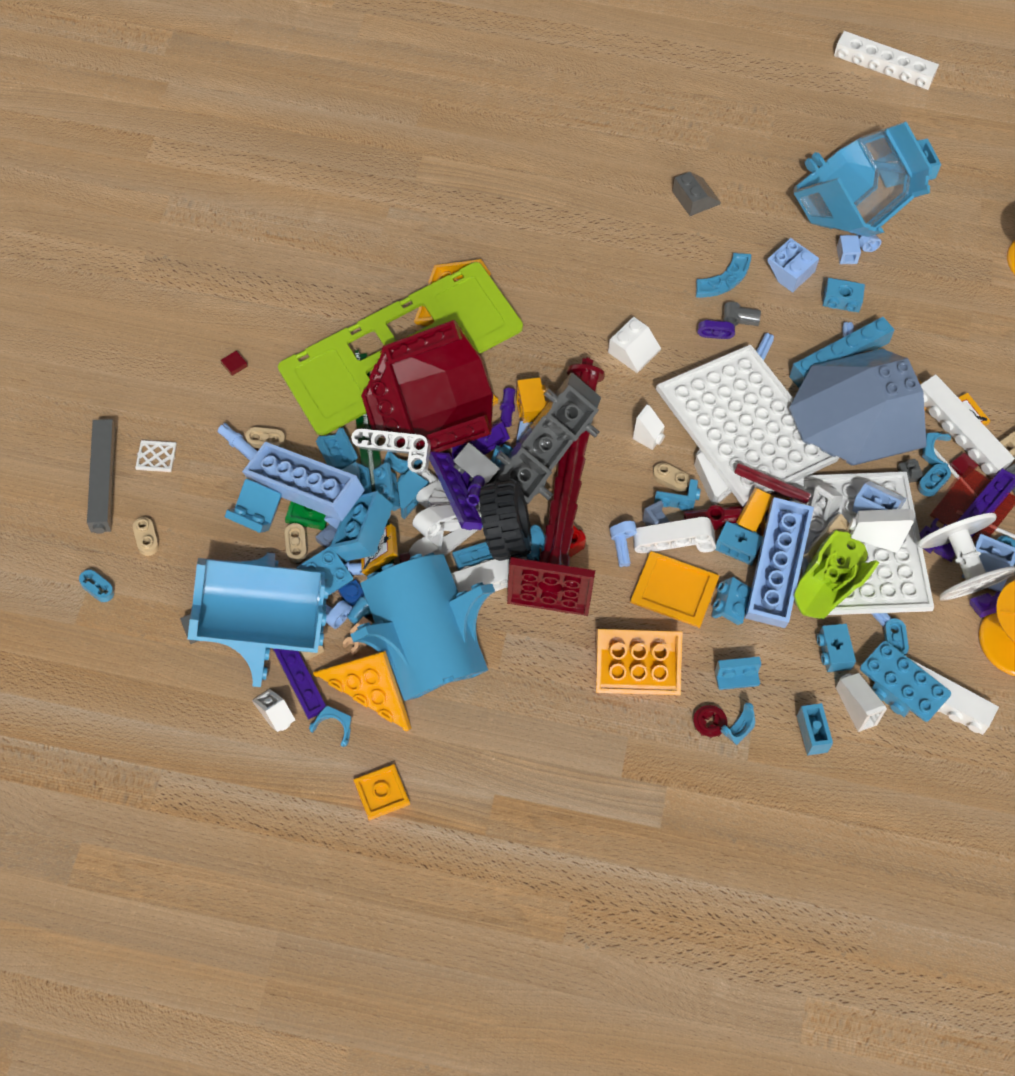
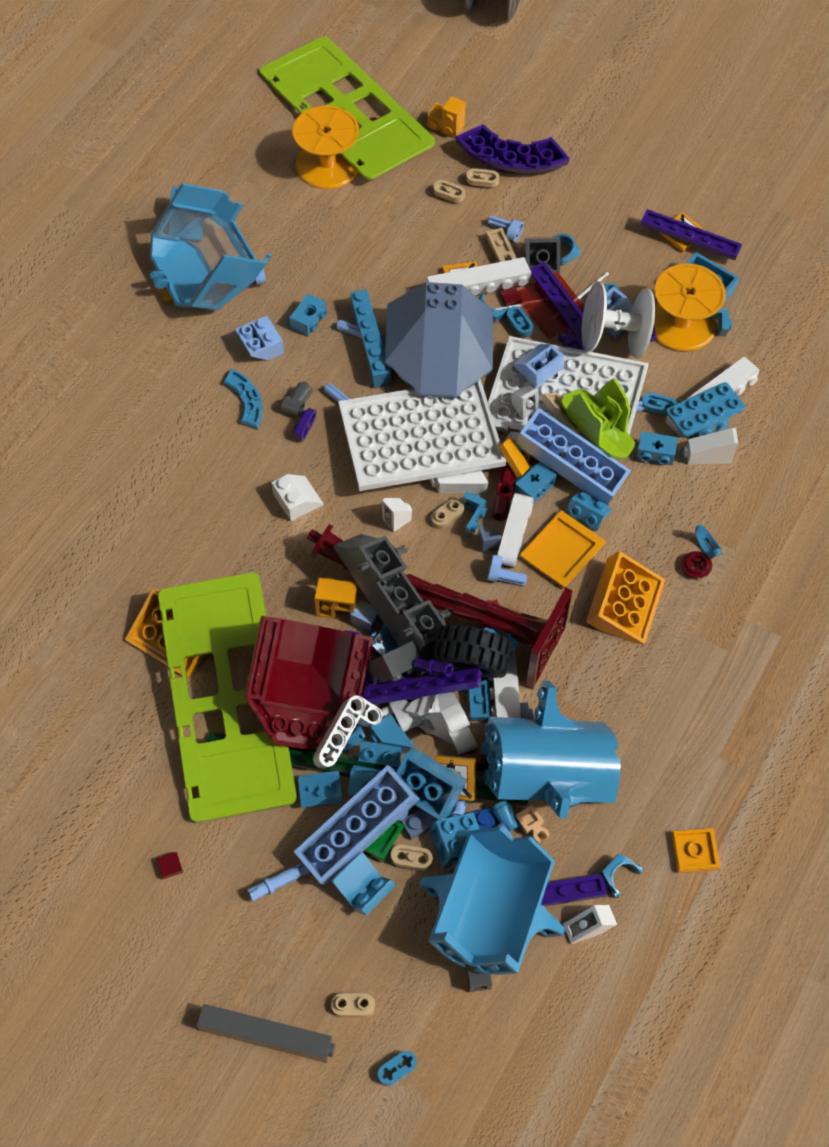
camera: 70 degrees left, 0 degrees up
white window [135,440,177,472] -> none
tan plate [246,427,285,448] -> none
light orange tile [313,651,412,731] -> none
dark purple pin [500,388,516,427] -> none
dark grey slope [672,172,721,216] -> none
dark azure bracket [715,657,761,690] -> none
dark red axle [734,463,811,504] -> none
dark azure brick [797,703,833,756] -> none
white brick [834,31,939,90] -> none
light blue brick [836,235,861,264] -> none
white slope [849,509,914,553] -> none
dark grey tile [897,459,924,483] -> none

